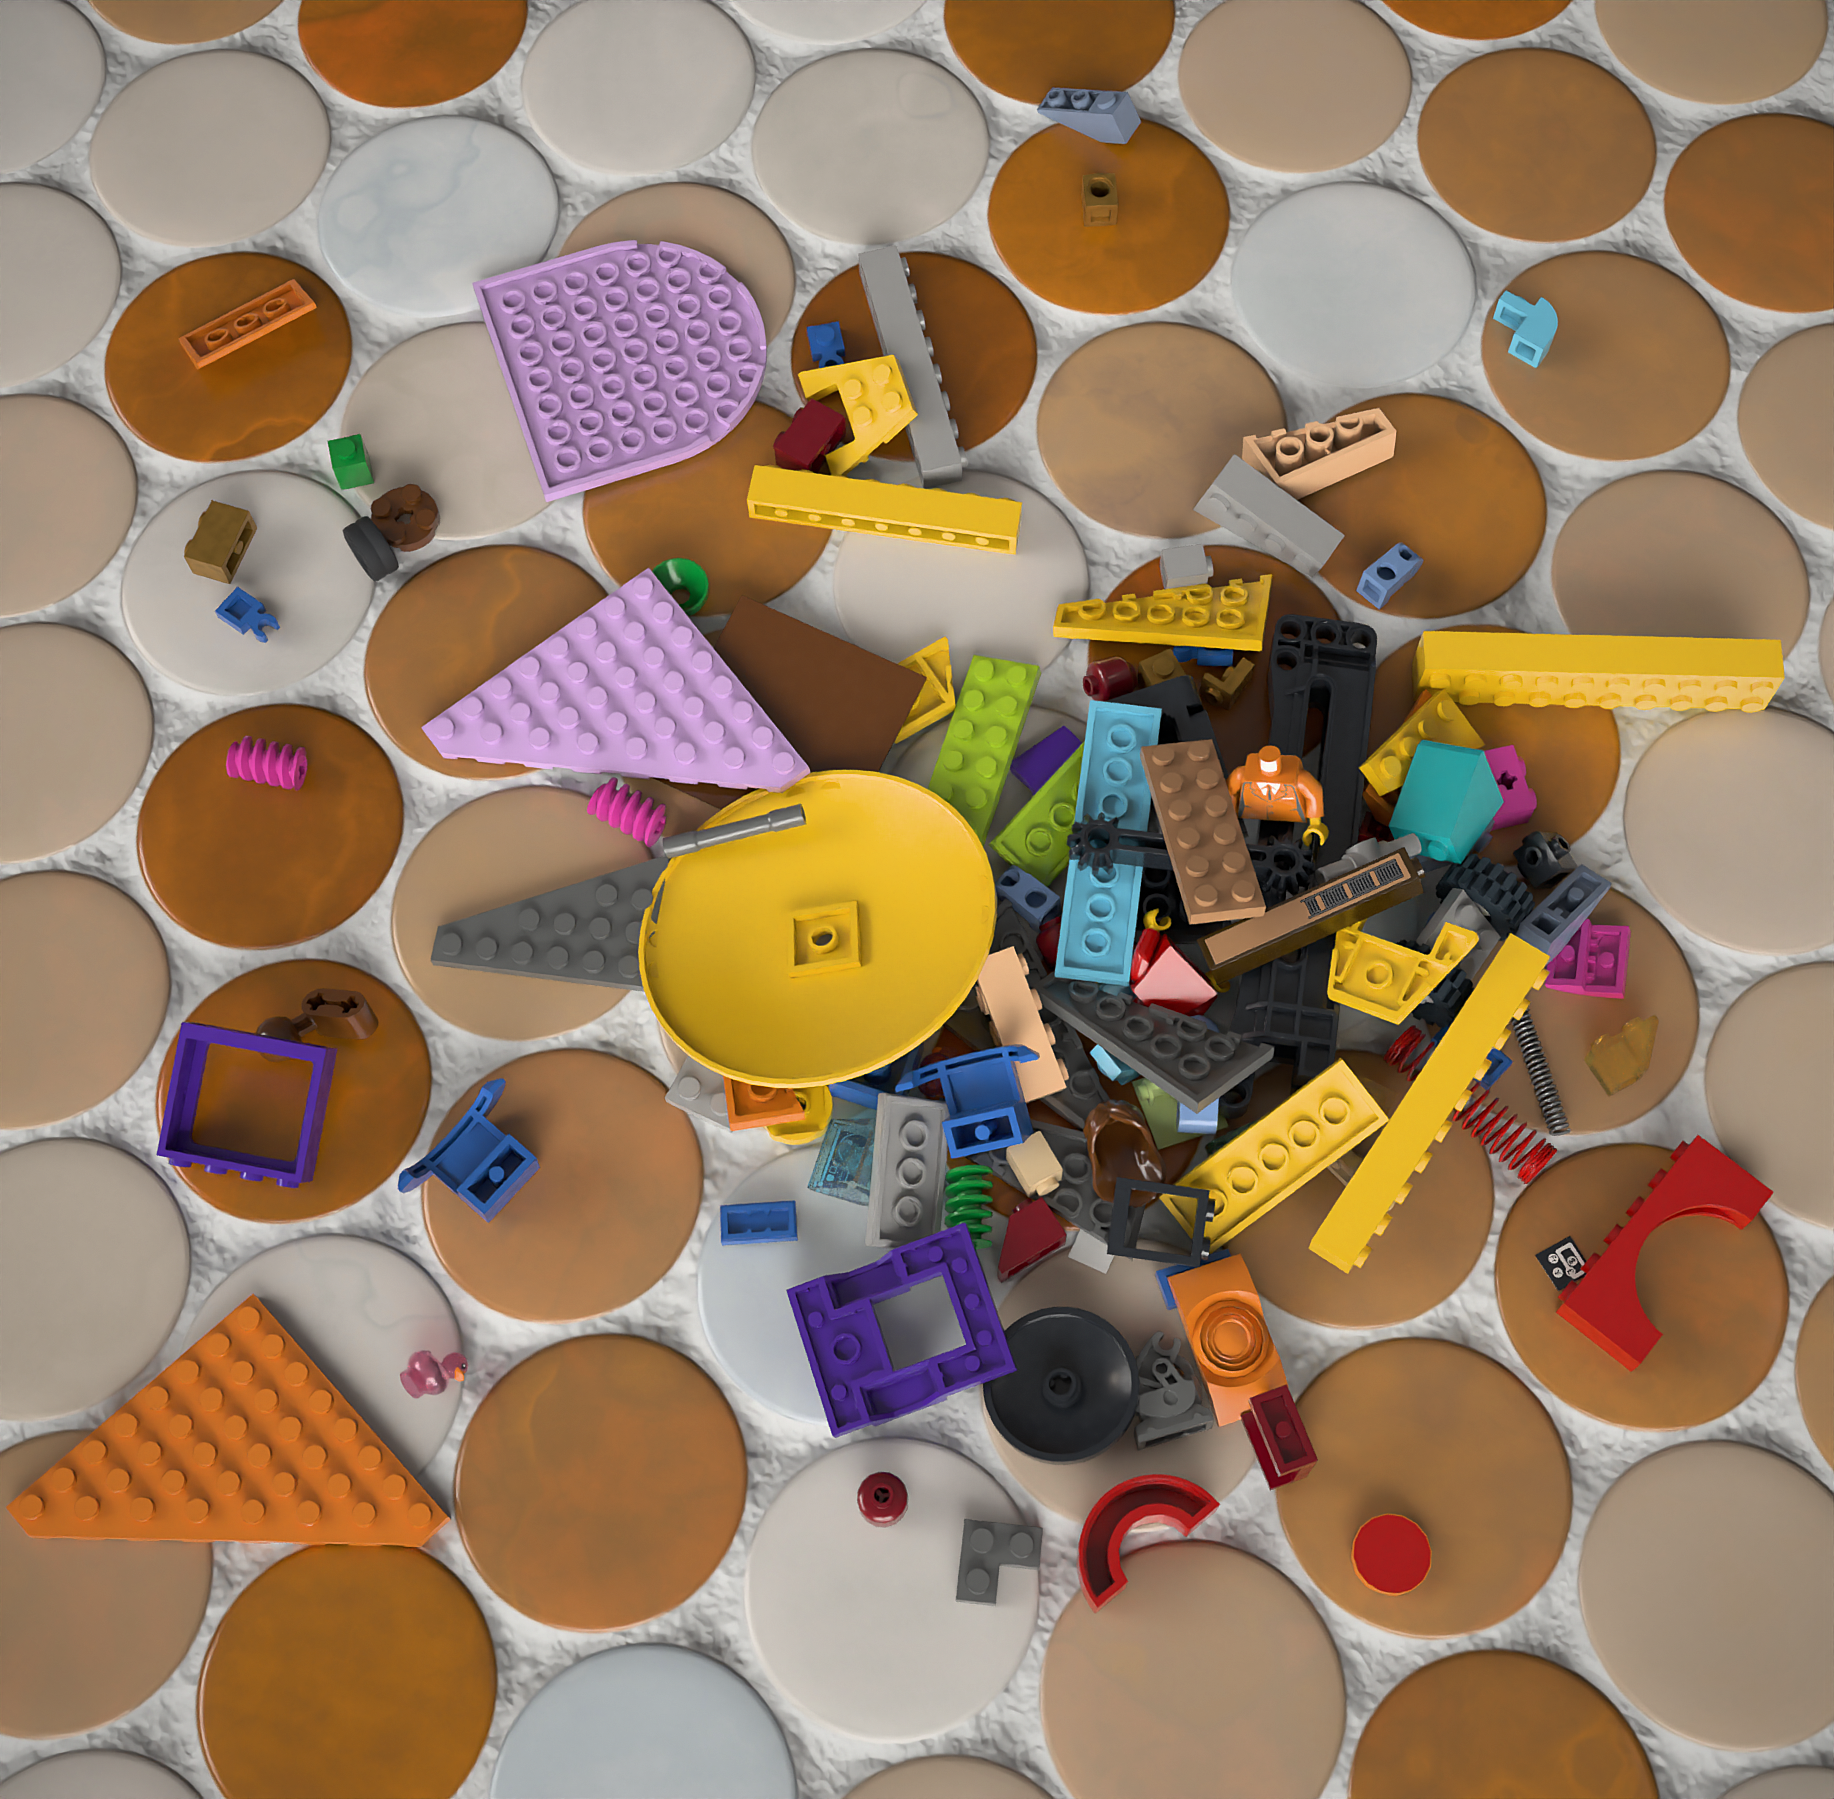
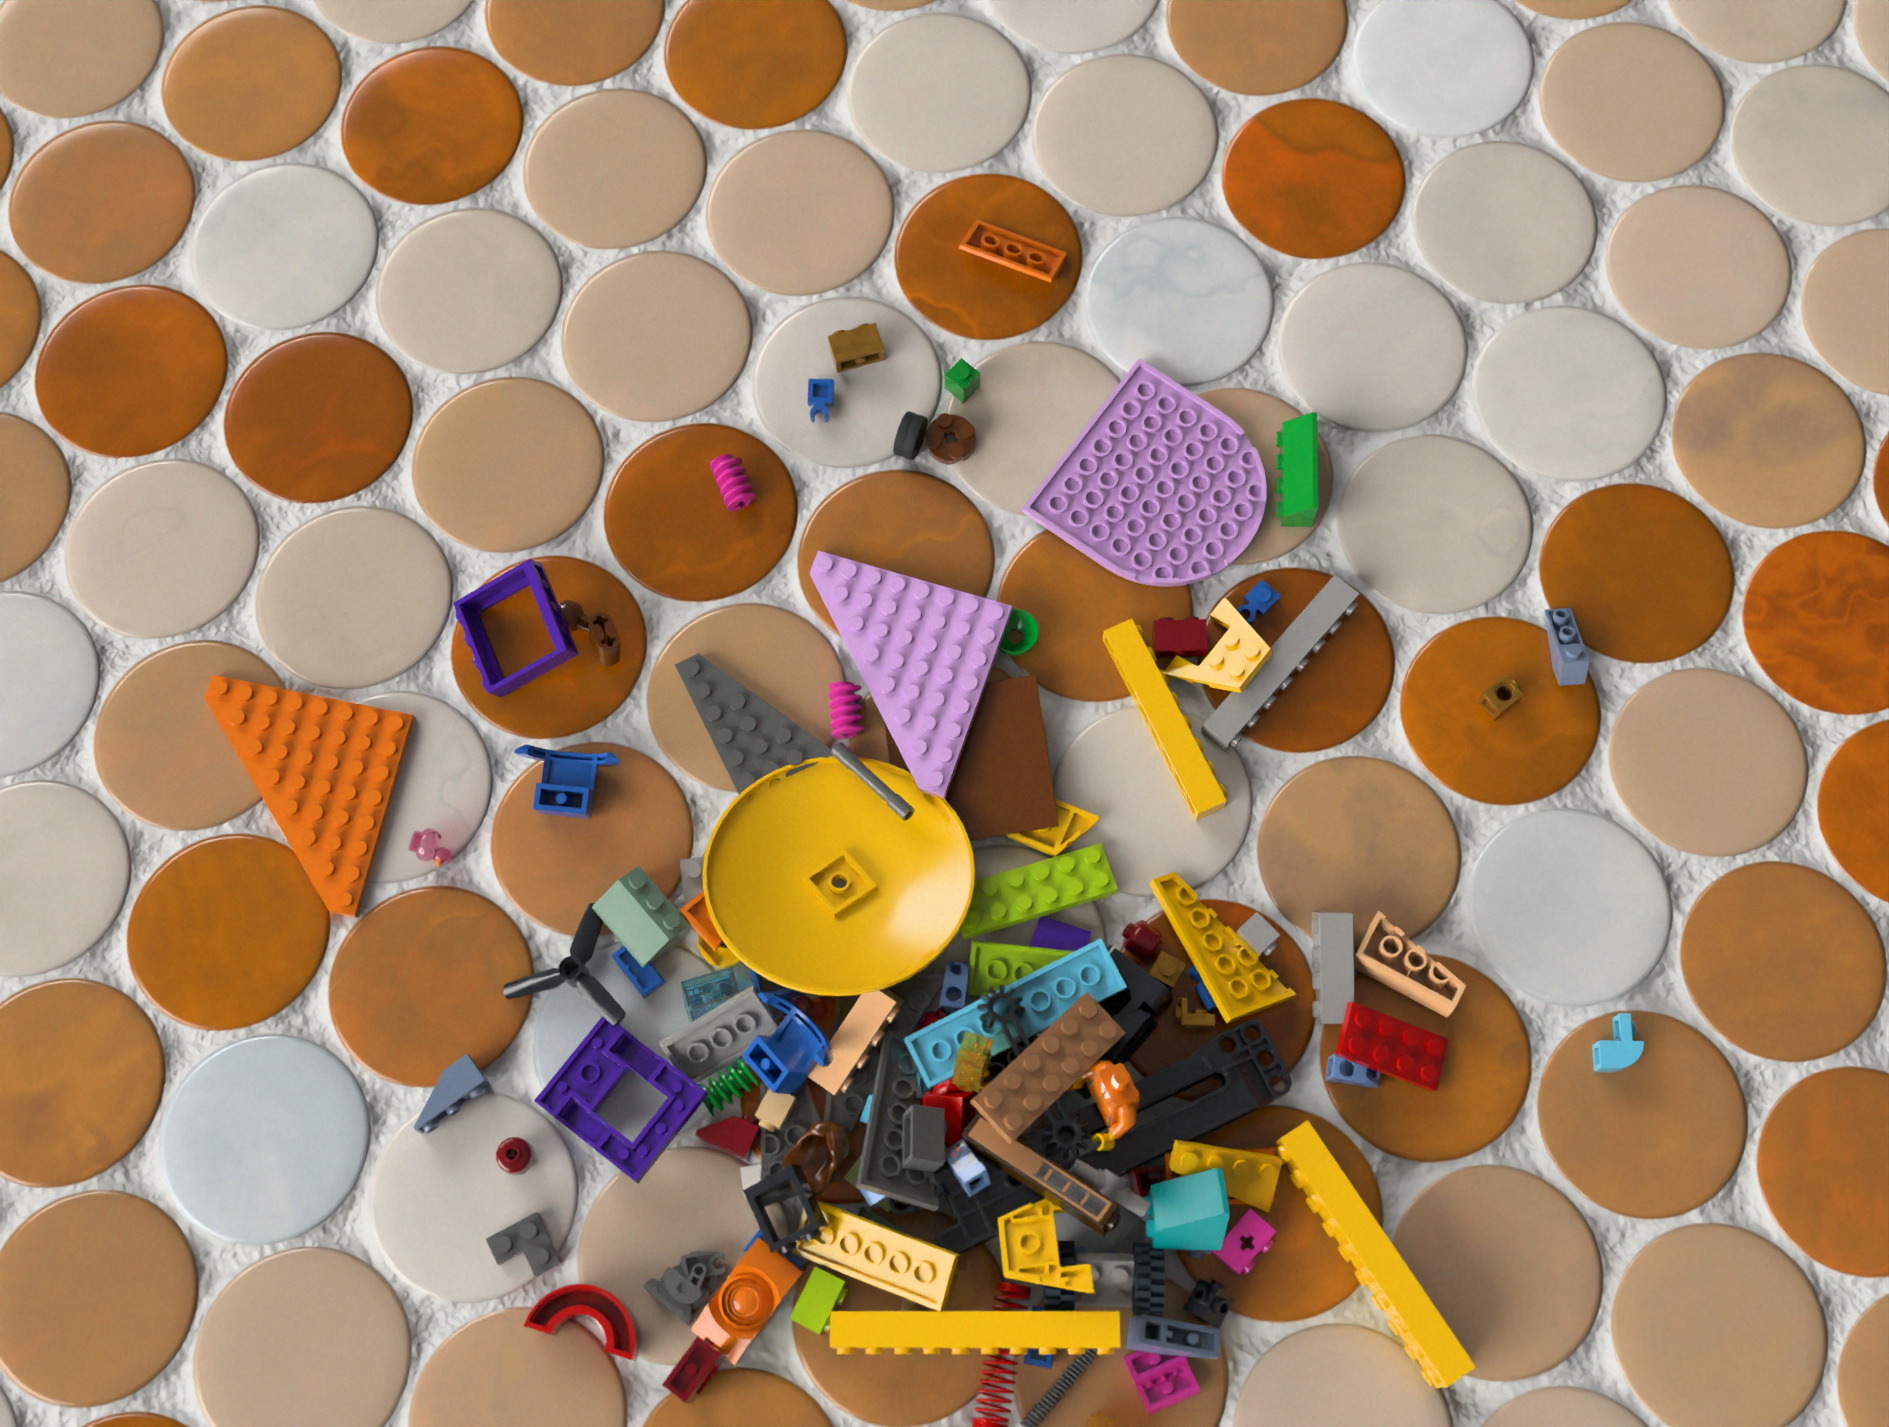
camera: 55 degrees right, 5 degrees up
black dish [983,1307,1140,1465] -> none
none -> sand blue slope [414,1054,490,1134]
none -> black piece [503,903,626,1026]
none -> slope [592,866,690,968]
none -> lime brick [789,1266,849,1335]
none -> dark grey piece [902,1104,948,1172]
none -> medium blue leg [947,1139,991,1197]
none -> clear yellow brick [952,1031,993,1092]
none -> slope [1275,412,1319,527]
none -> red plate [1335,1002,1449,1092]

